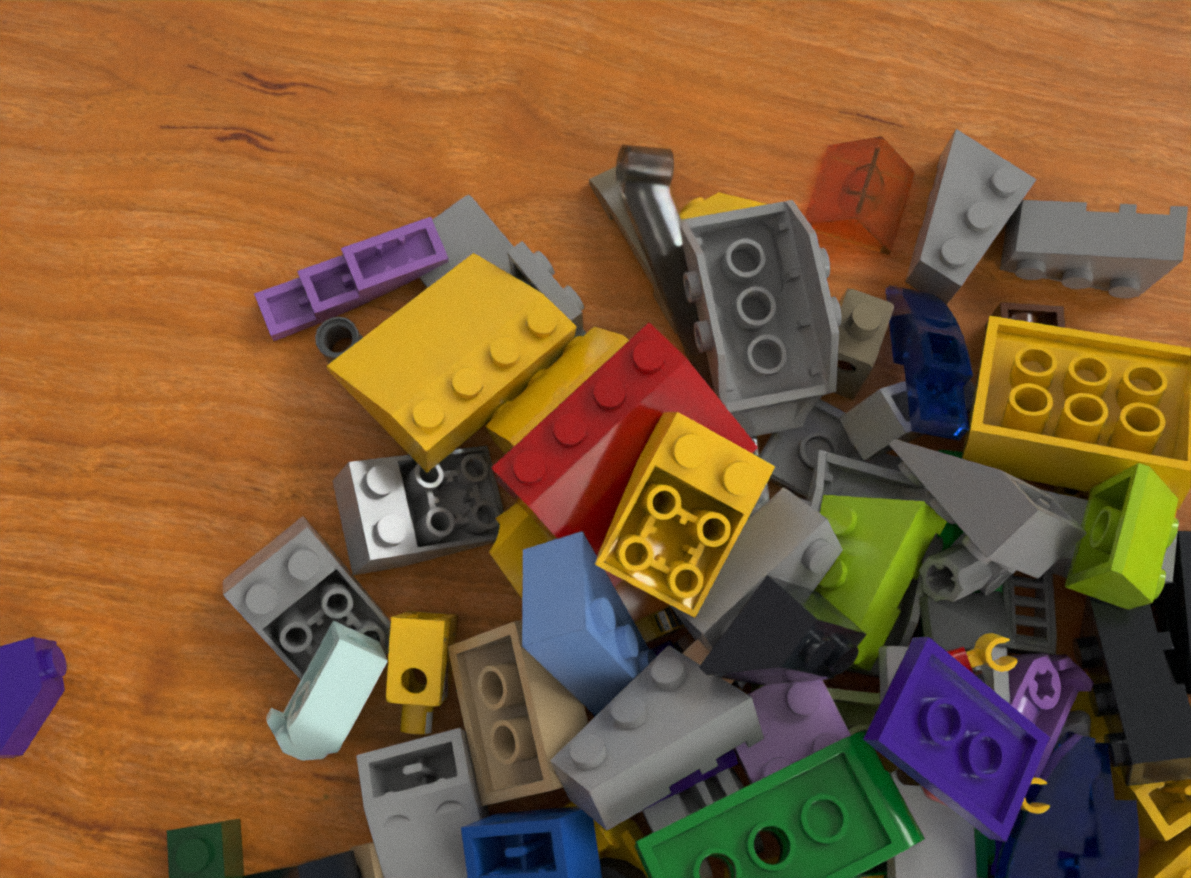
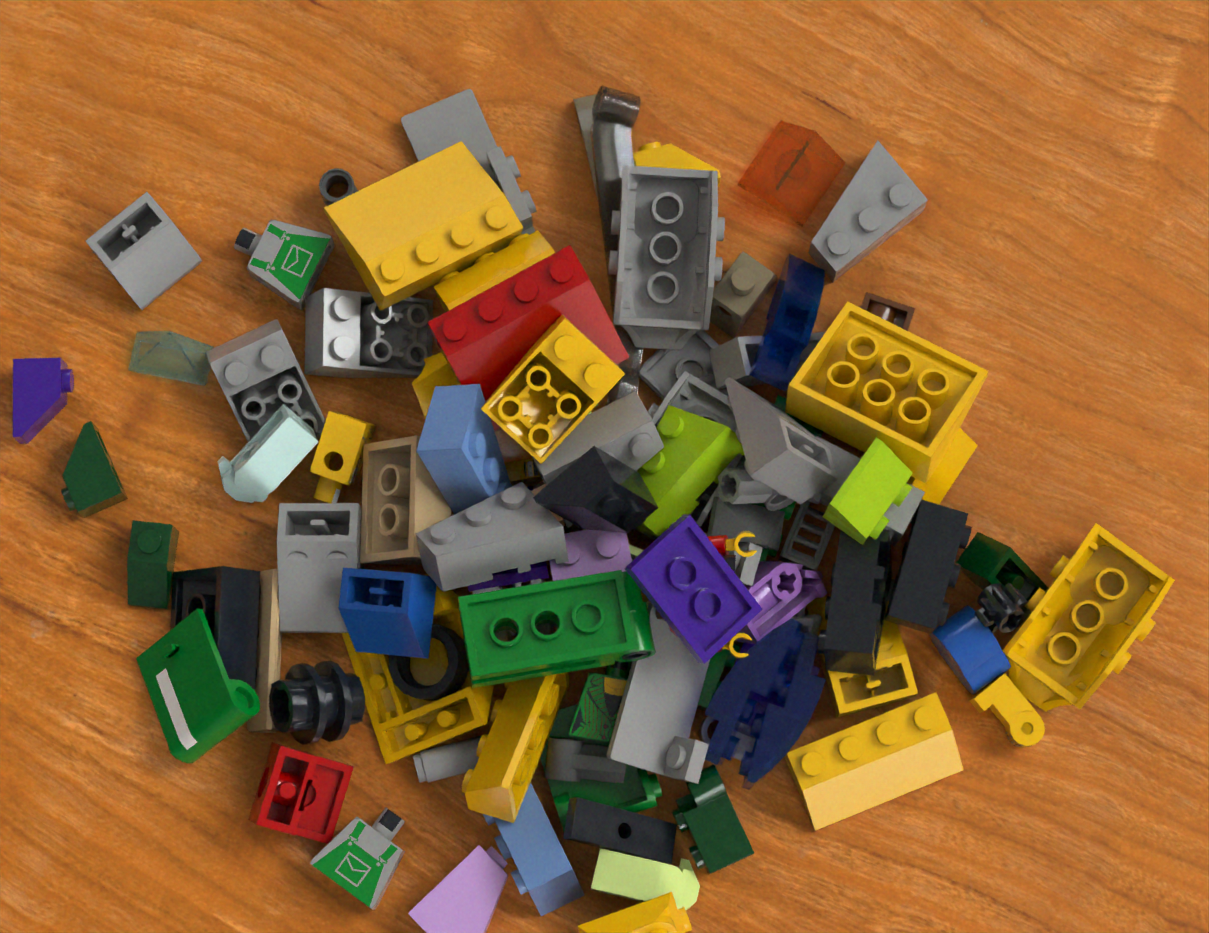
camera: 15 degrees right, 5 degrees up
medium lavender slope [254,217,449,341] -> none
light grey wedge [1000,200,1188,298] -> none
none -> dark green slope [61,421,128,518]
none -> light grey slope [86,192,203,310]
none -> clear light blue slope [128,331,214,386]
none -> torso [234,220,335,311]

